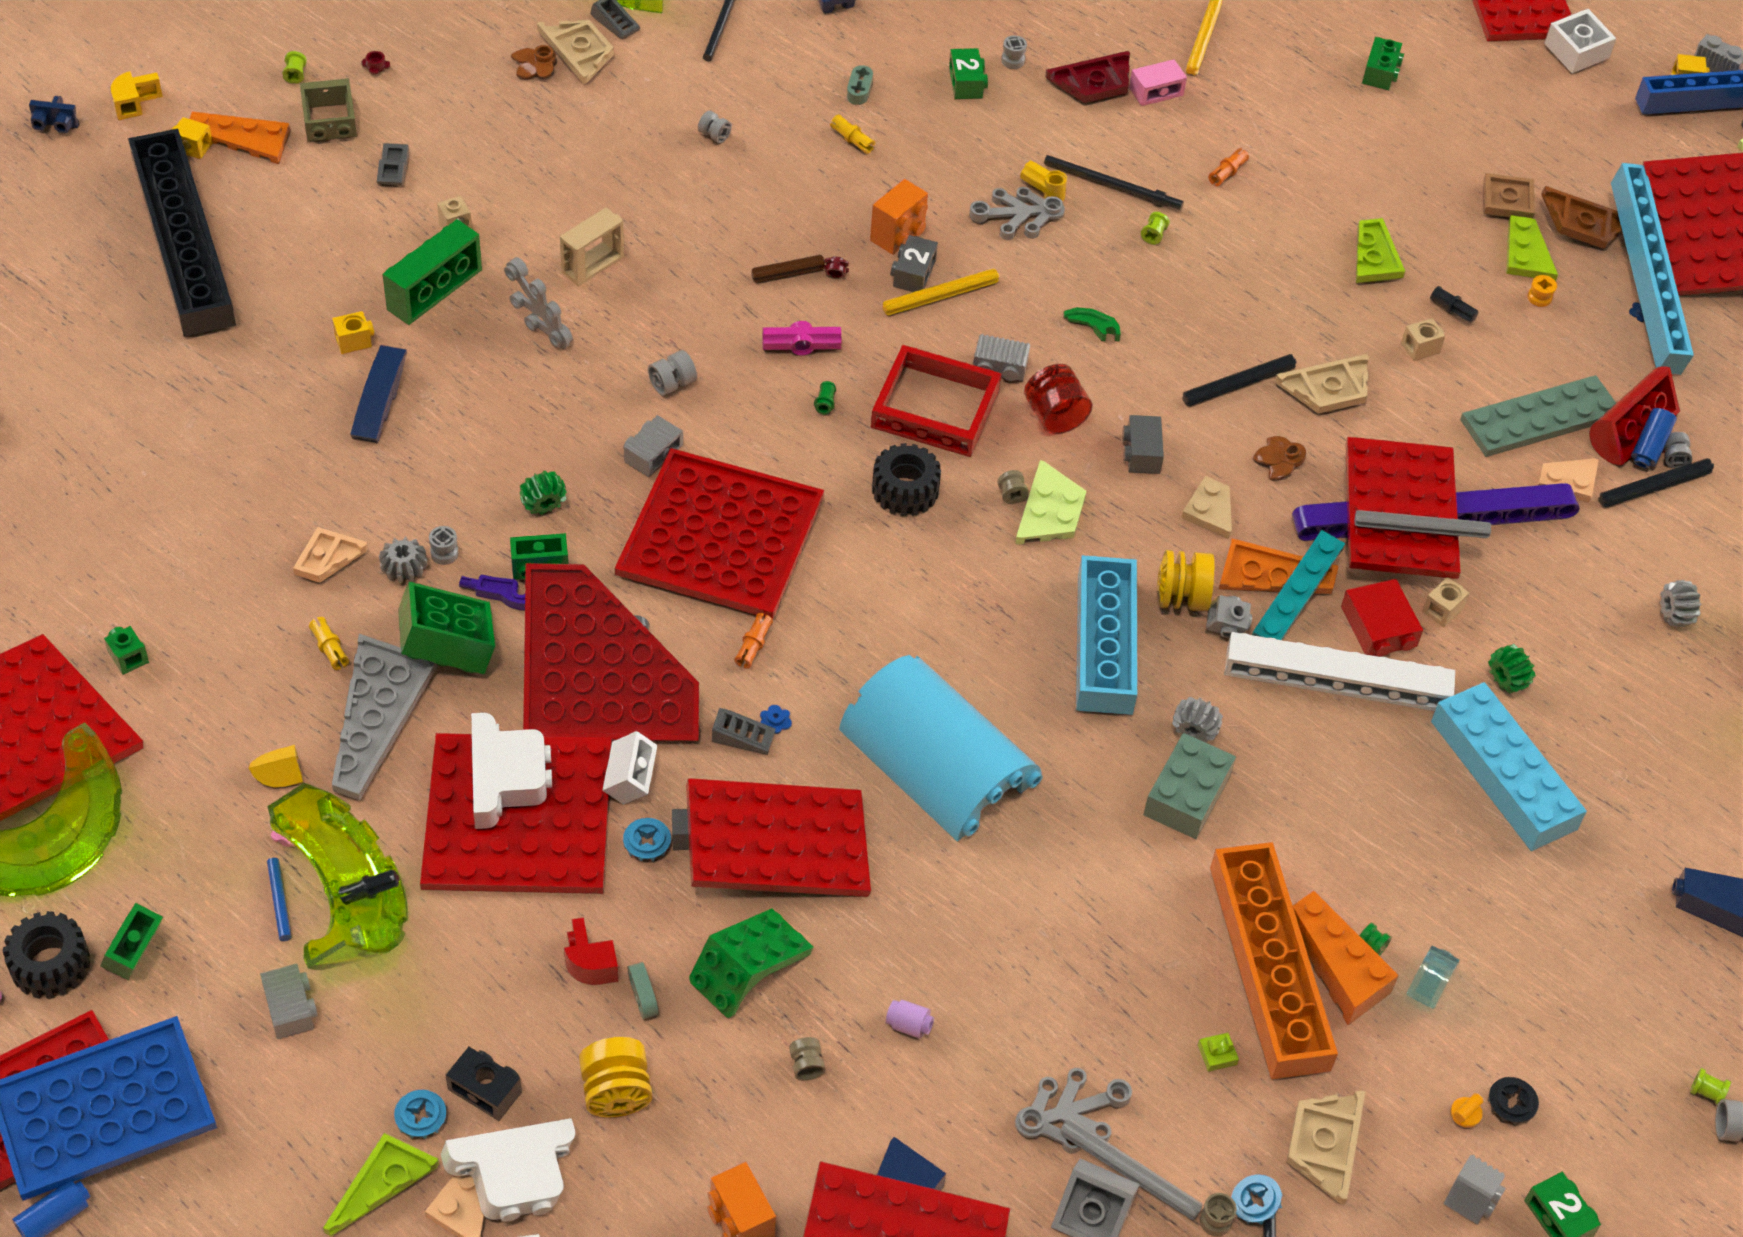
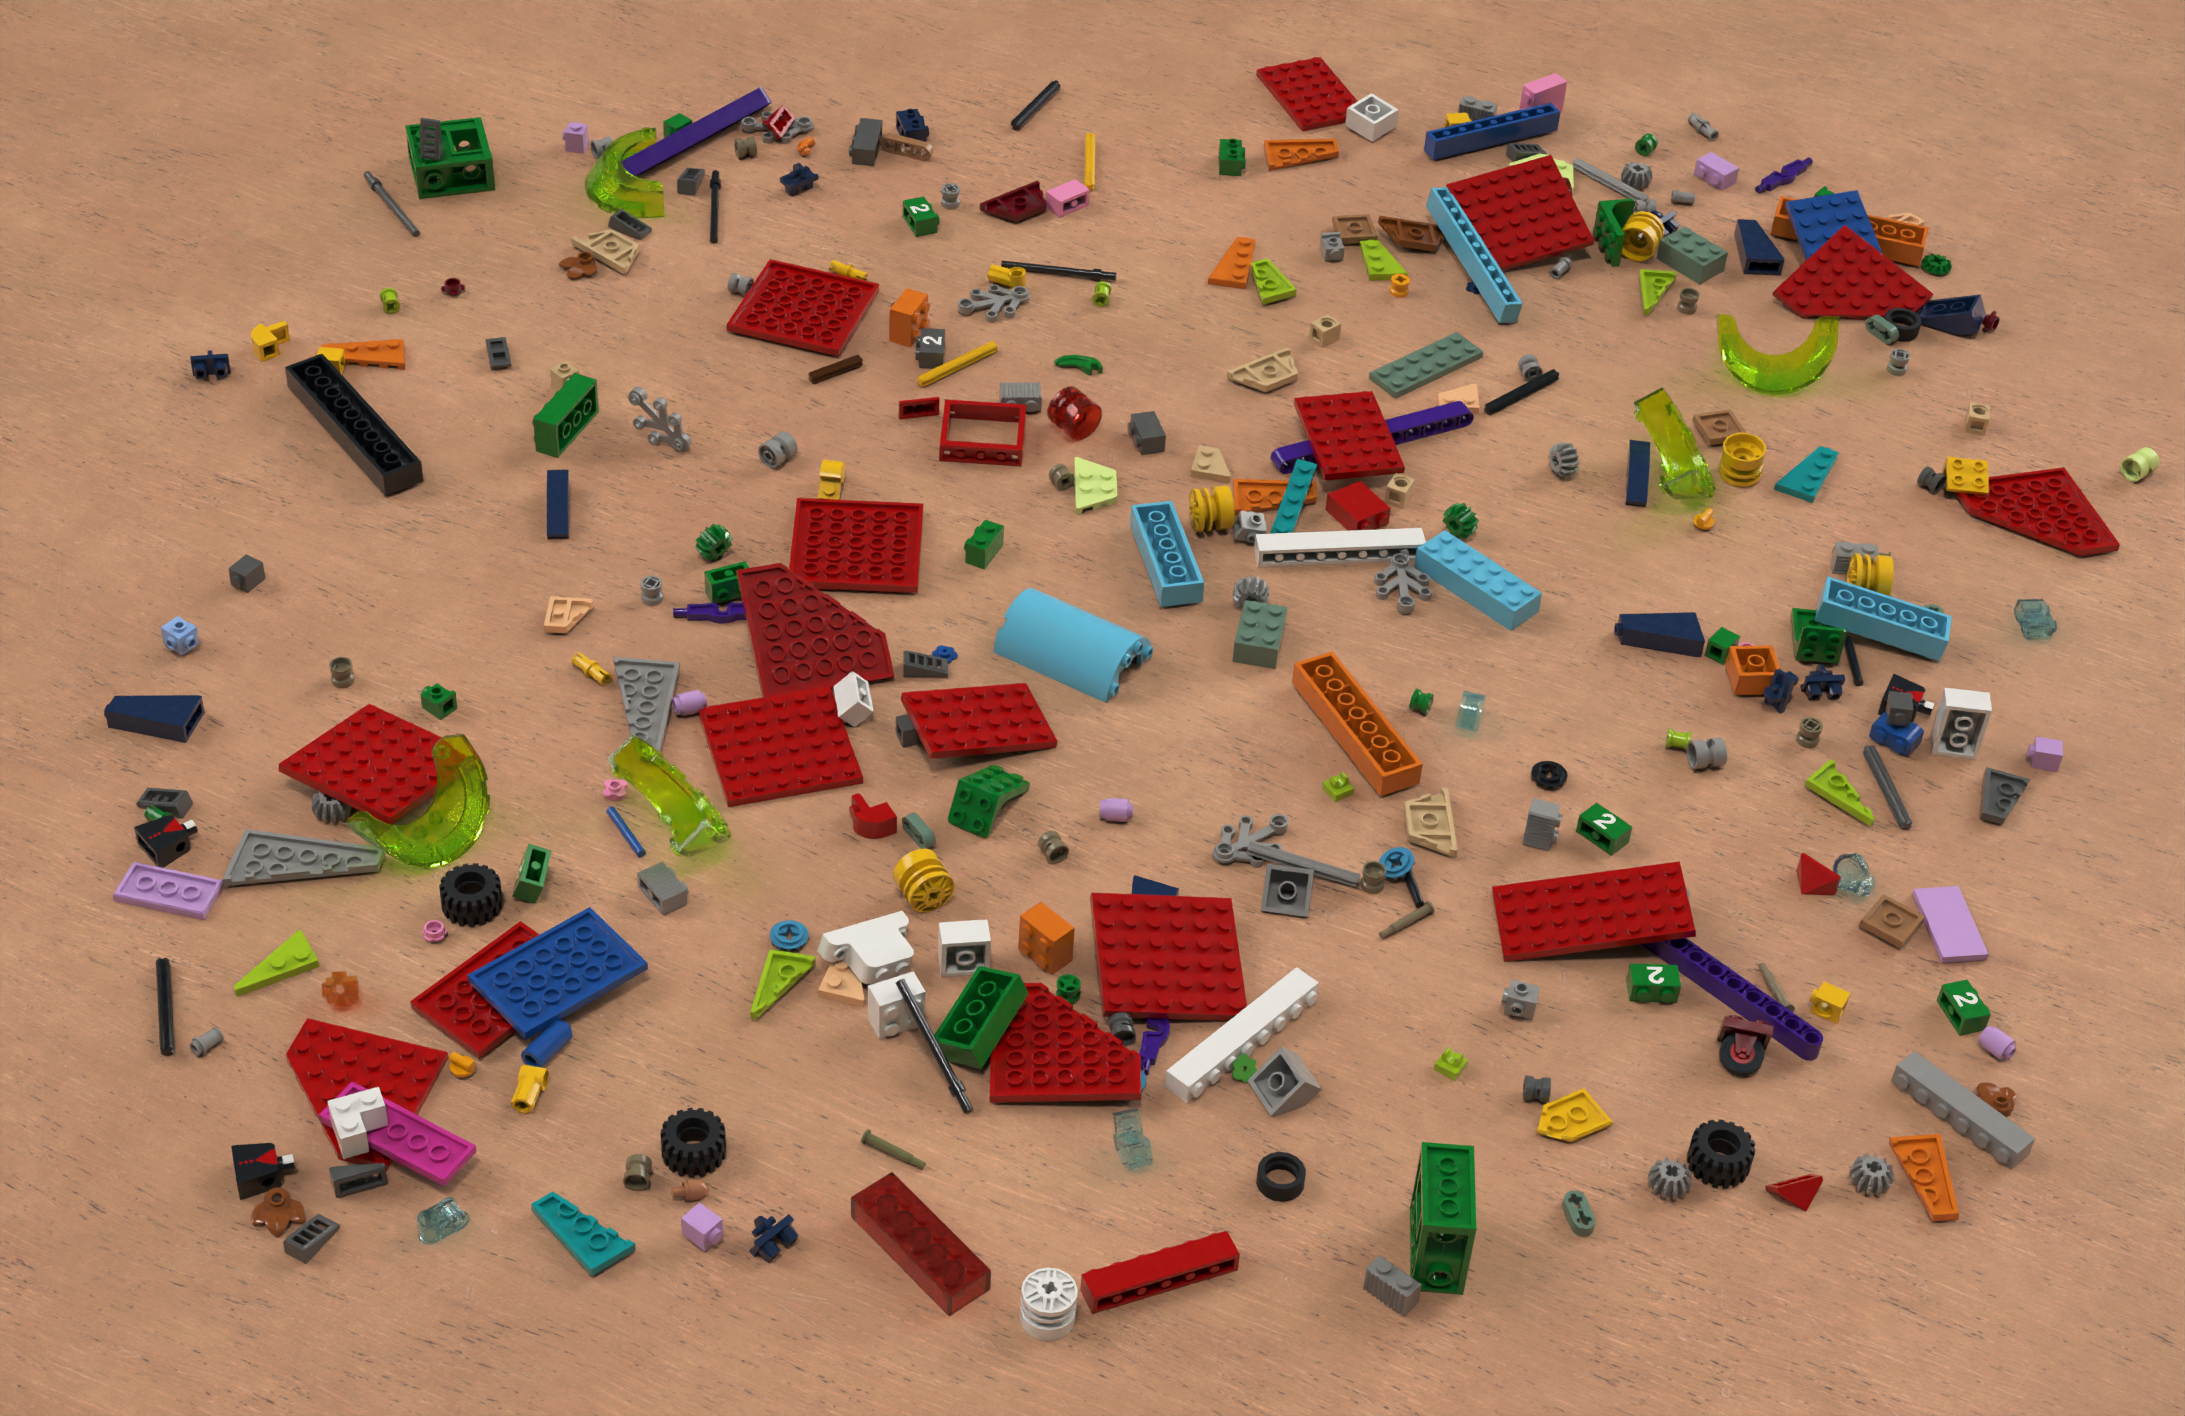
camera: 15 degrees left, 10 degrees down
yellow brick [248,745,303,787] -> none
olive window [300,78,357,142] -> none
yellow brick [332,311,375,354] -> none
black axle [339,869,400,905] -> none
light grey gear [379,536,427,584] -> none
green slope [398,581,495,674] -> none
black brick [445,1046,522,1121] -> none
white brick [471,713,552,829] -> none
tan window [560,207,624,286] -> none
light grey brick [623,415,683,477] -> none
dark azure gear [623,818,671,861] -> none
orange pin [734,613,773,669] -> none
dark pink piece [762,321,842,356] -> none
green pin [814,381,836,415] -> none
dark red plate [824,256,849,278] -> none
sand green beam [847,65,873,105] -> none
black tyre [872,443,941,516] -> none
black axle [1182,354,1297,406] -> none
orange pin [1208,148,1249,186] -> none
dark orange plate [1253,436,1307,480] -> none
orange wedge [1293,891,1399,1025] -> none
light grey axle [1354,510,1491,539] -> none
black axle [1430,286,1479,323] -> none
light orange plate [1450,1093,1484,1128] -> none
red brick [1589,366,1680,466] -> none
blue brick [1631,408,1677,468] -> none
none -> dark tan wheel [329,657,354,688]
none -> lavender brick [672,690,707,716]
none -> red plate [727,259,879,357]
none -> yellow brick [818,459,846,500]
none -> red slope [898,397,940,420]
none -> white brick [938,919,991,977]
none -> green brick [964,519,1004,570]
none -> orange wing [1208,237,1256,289]
none -> orange wing [1264,139,1339,171]
none -> light grey brick [1319,232,1345,262]
none -> light grey plant [1374,553,1432,615]

